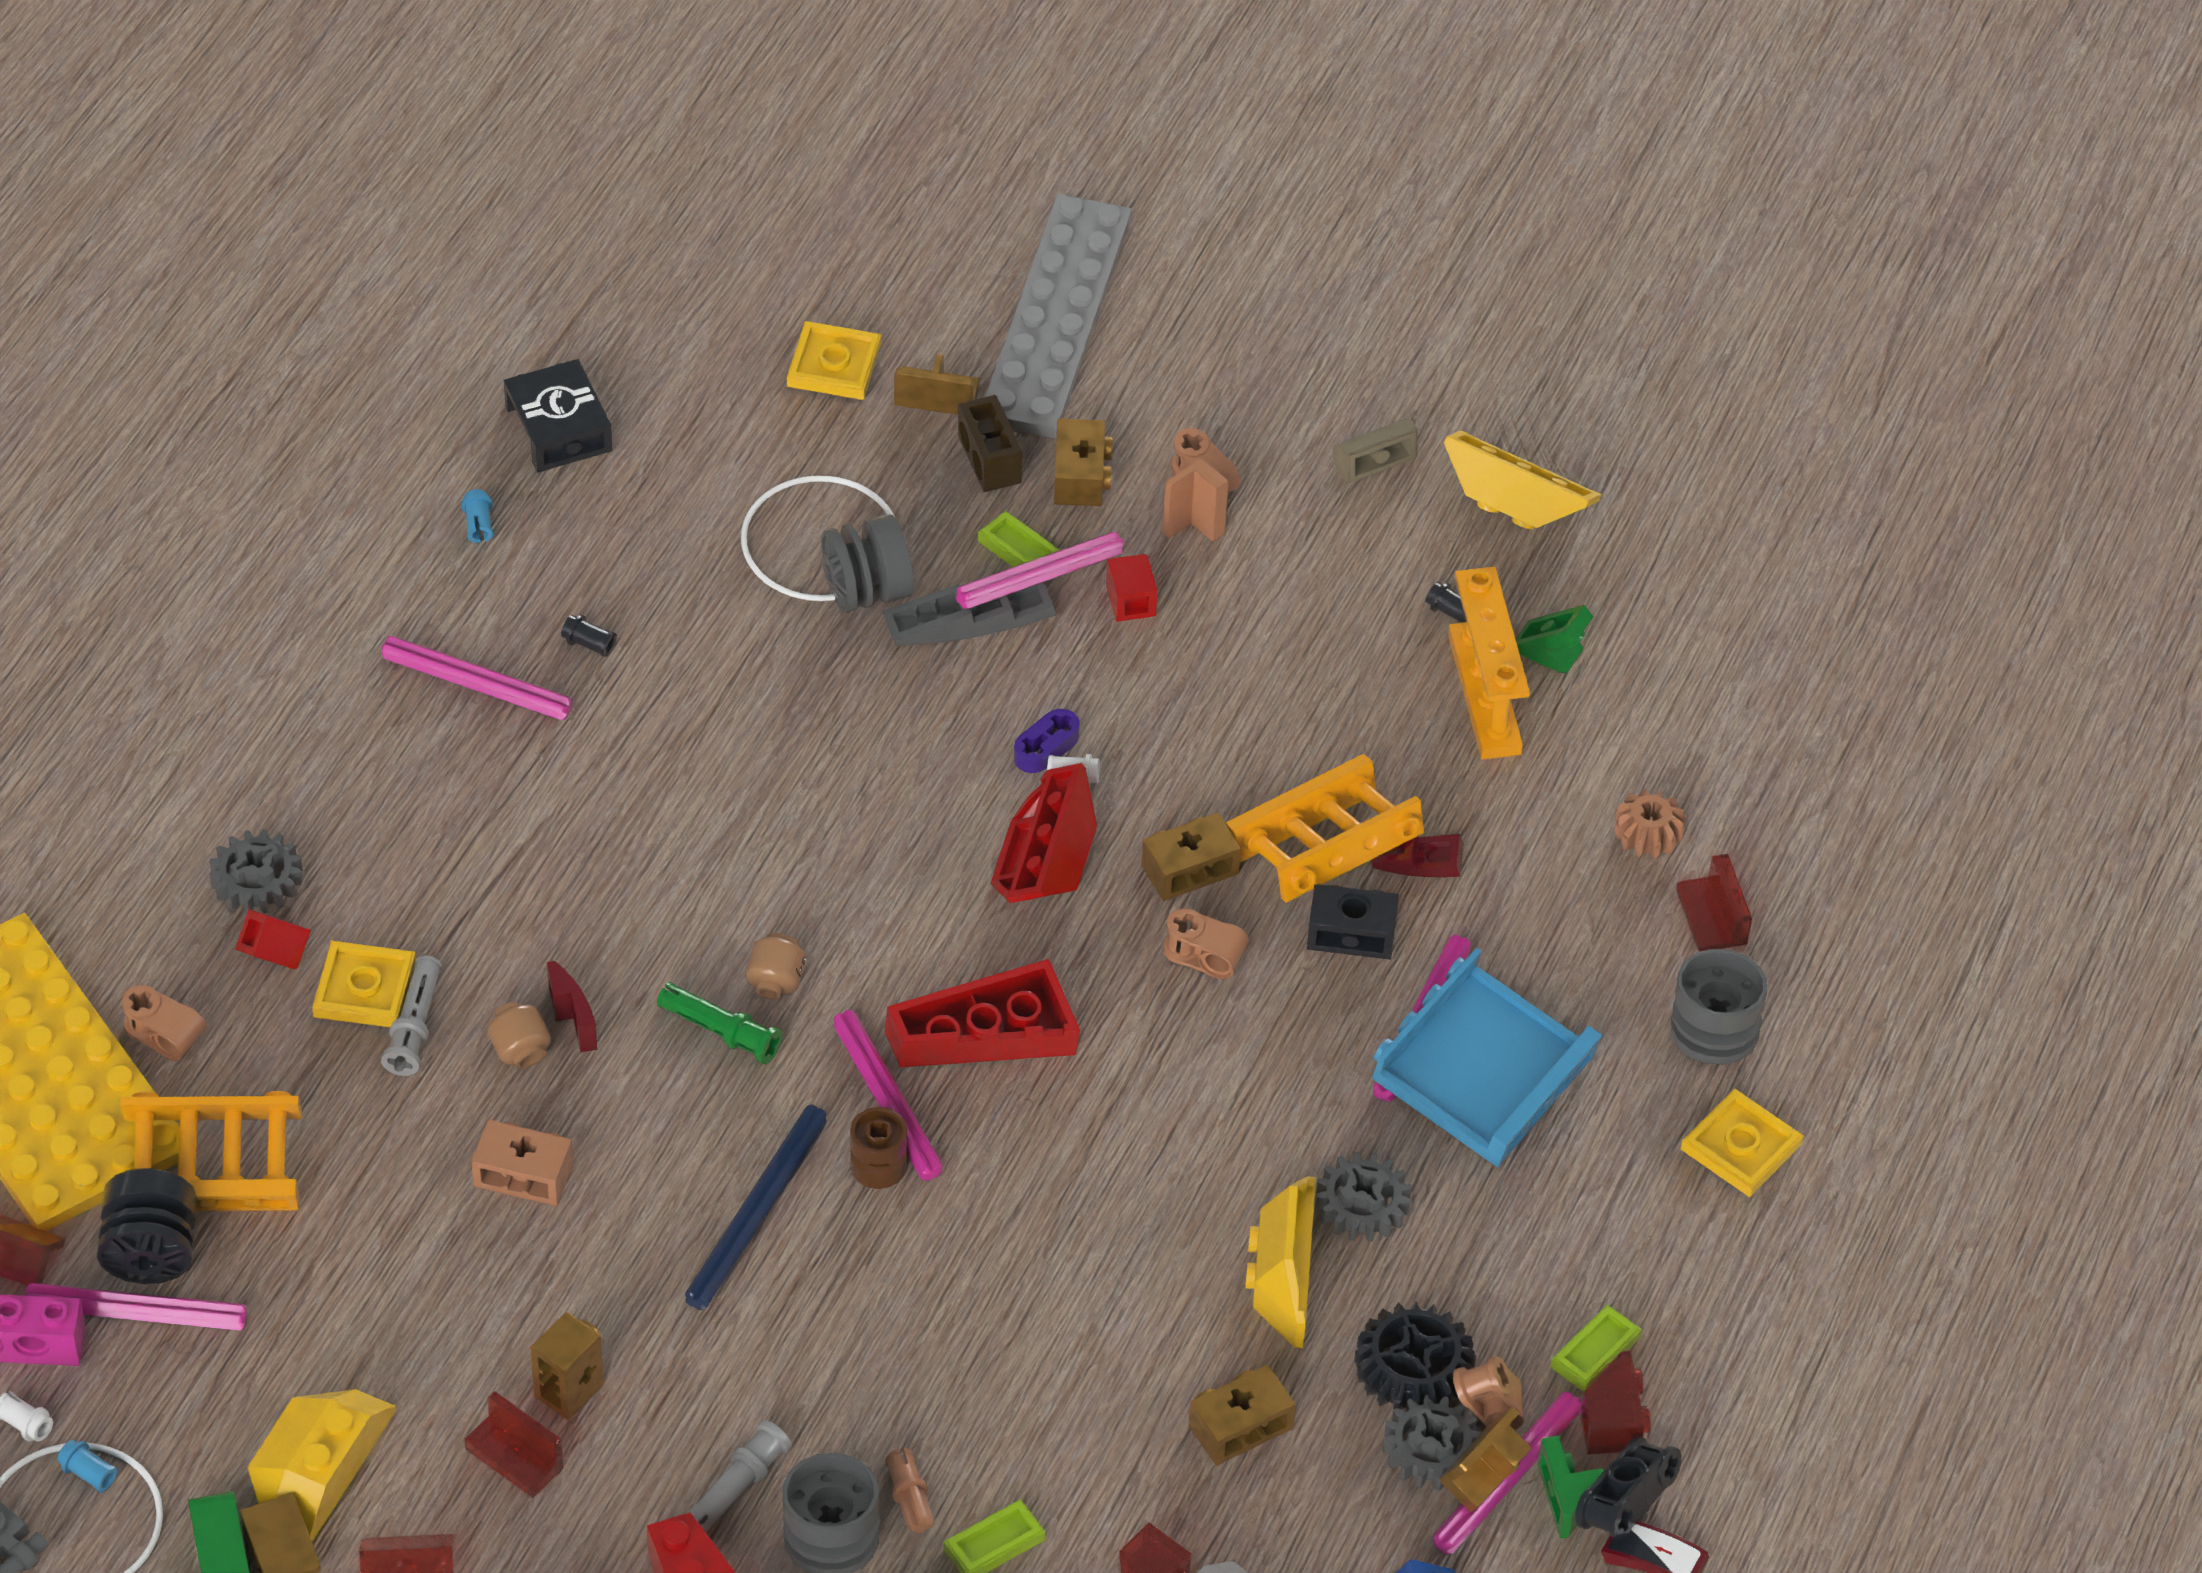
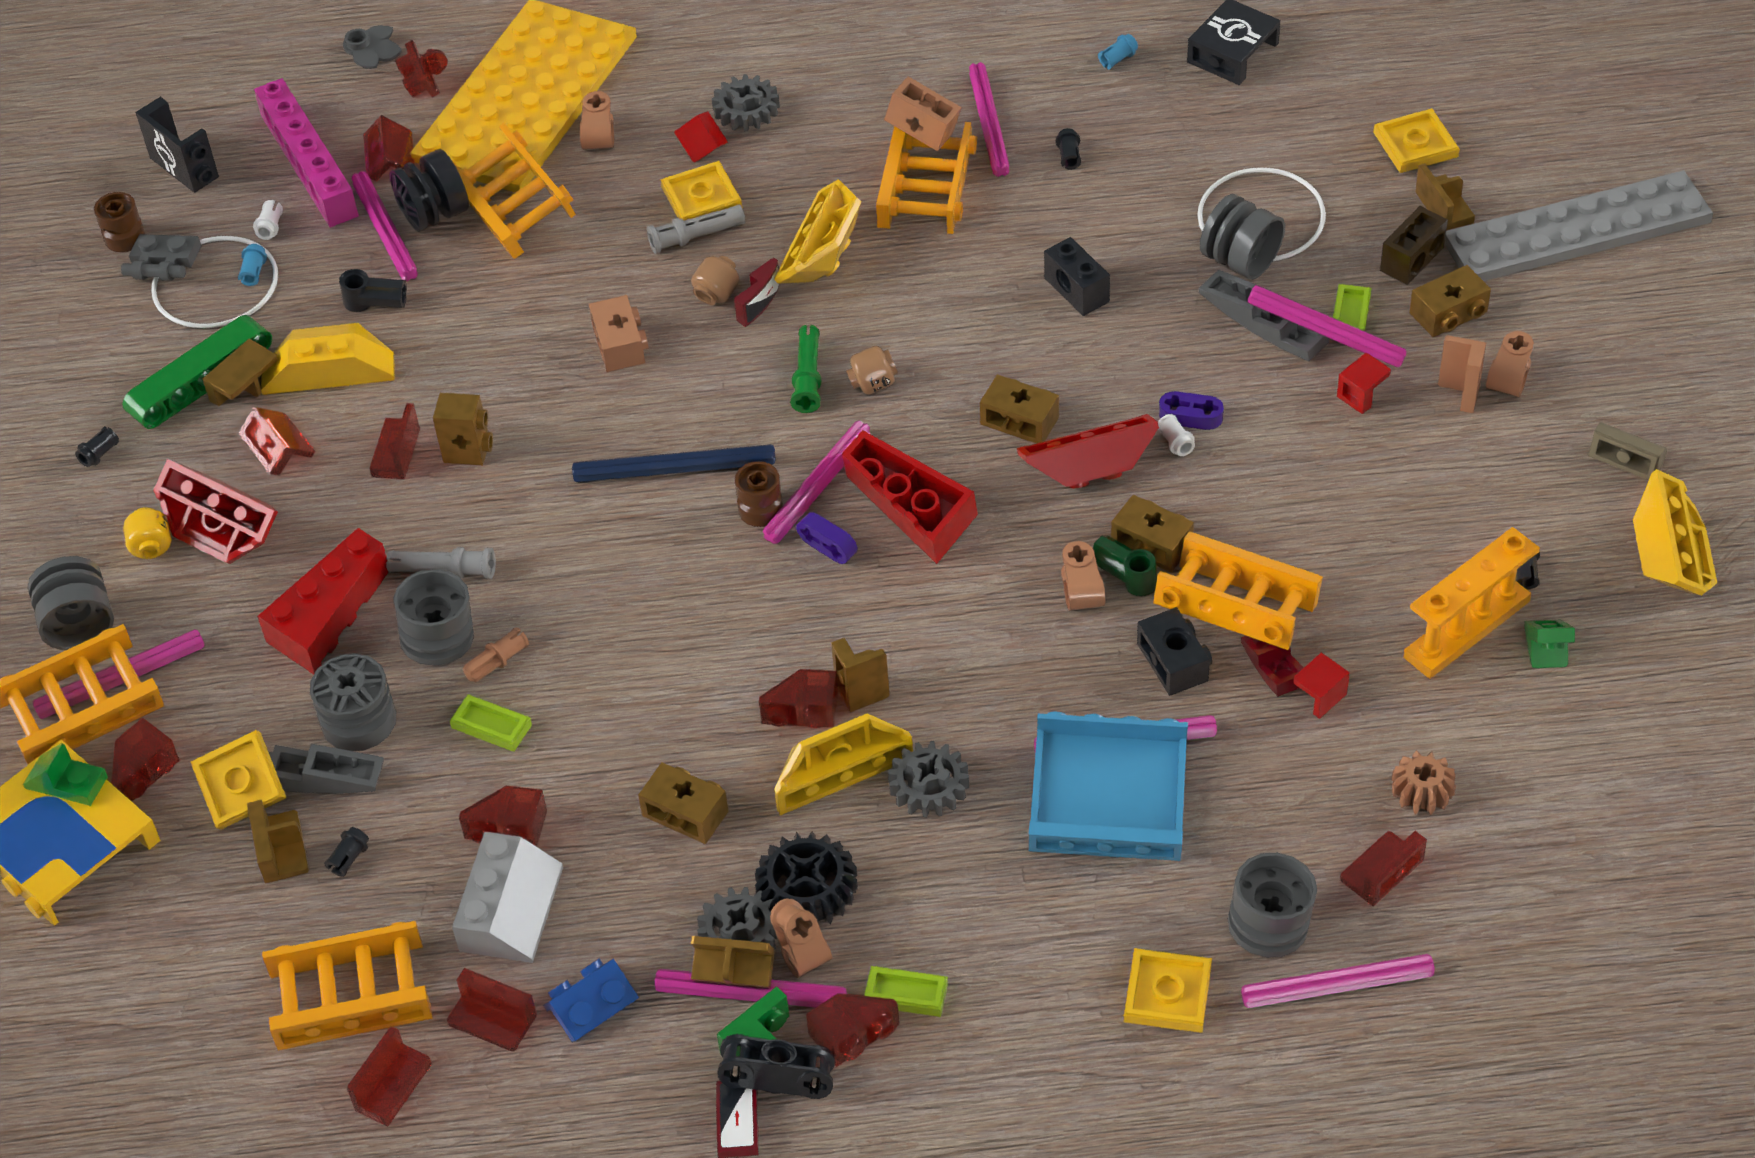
camera: 65 degrees right, 0 degrees up
none -> black piece [339,269,407,312]
none -> clear red slope [759,669,839,728]
none -> yellow wedge [774,179,862,284]
none -> dark purple beam [796,512,858,564]
none -> pearl gold panel [831,637,890,713]
none -> light orange fence [876,122,977,234]
none -> nougat brick [884,76,962,151]
none -> pearl gold brick [980,374,1059,444]
none -> black brick [1044,237,1110,316]
none -> dark green piece [1093,535,1157,596]
none -> dark pink axle [1241,954,1435,1008]
none -> red panel [1294,652,1350,719]

